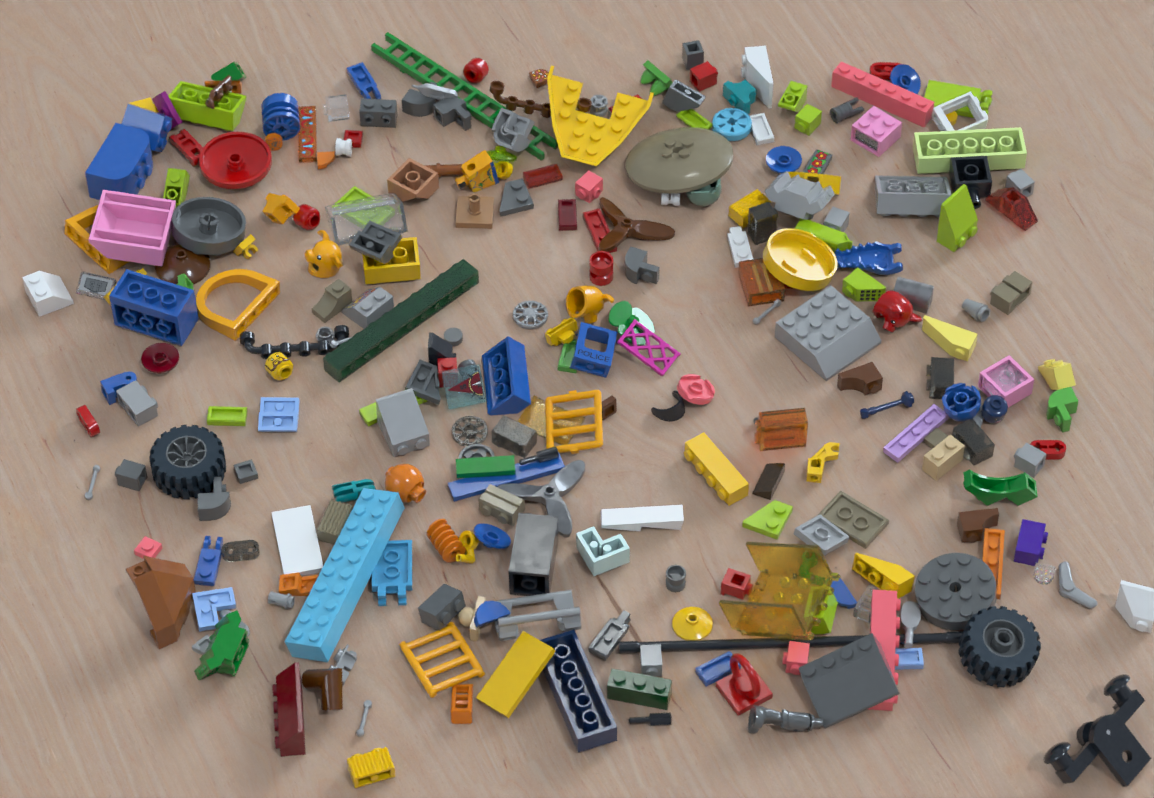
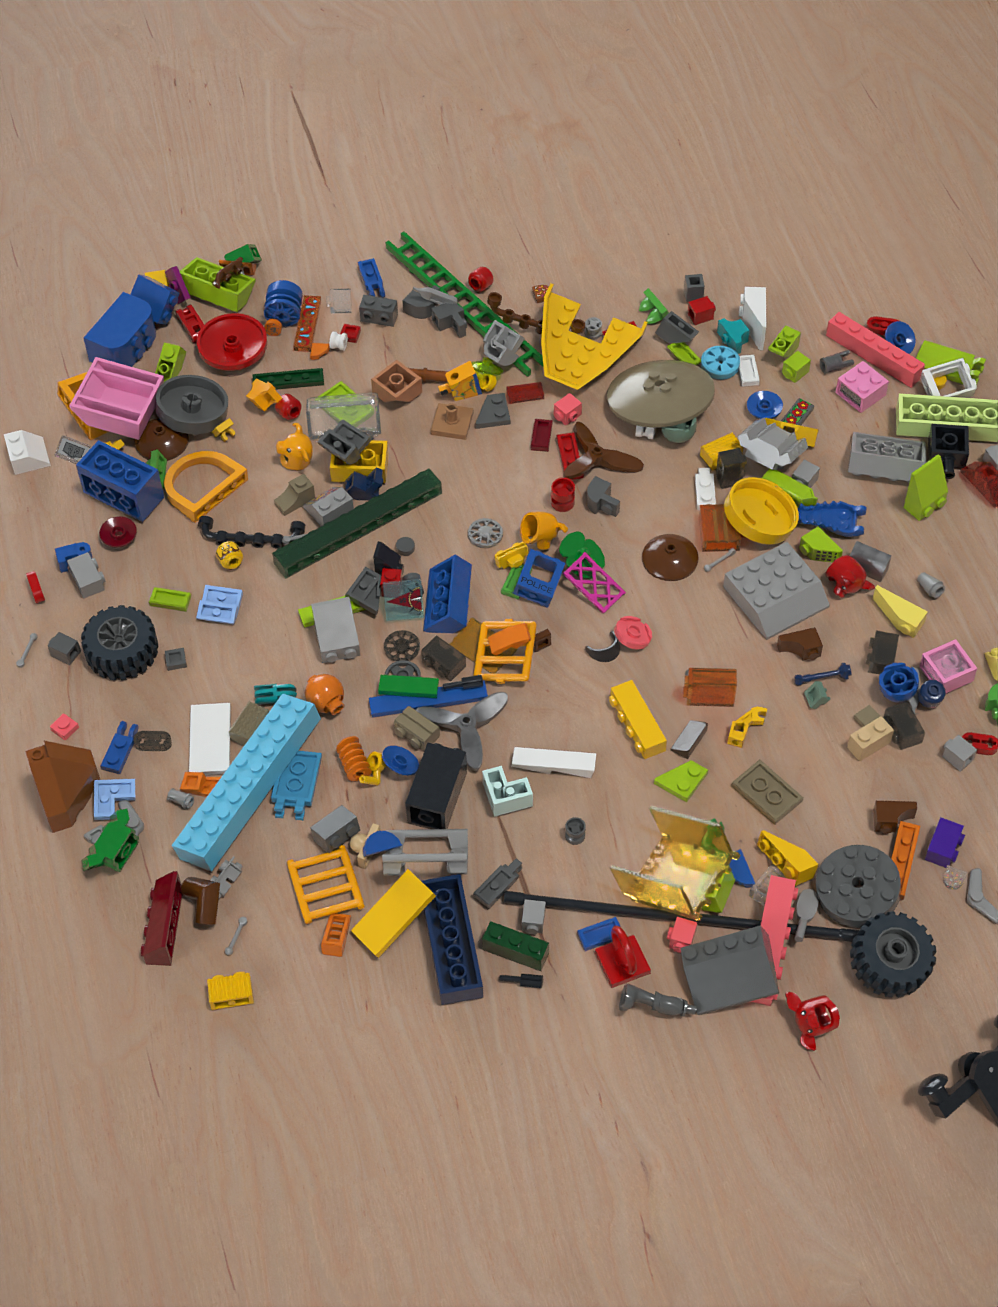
camera: 10 degrees right, 5 degrees up
dark grey brick [198,477,231,521] -> none
flat silver plate [316,326,335,342] -> none
yellow dish [672,607,713,640] -> none
red brick [721,568,753,600] -> none
light grey hinge [794,514,849,556] -> none
lavender plate [883,404,948,463] -> none
light blue tile [895,648,924,670] -> none
green arch [963,469,1038,506] -> none
dark tan piece [990,271,1033,315] -> none
none -> dark green tile [252,368,324,390]
none -> dark blue brick [344,467,383,501]
none -> orange slope [488,623,531,656]
none -> reddish brown dish [642,534,699,581]
none -> red piece [785,992,840,1051]
none -> sand green tile [804,681,831,709]

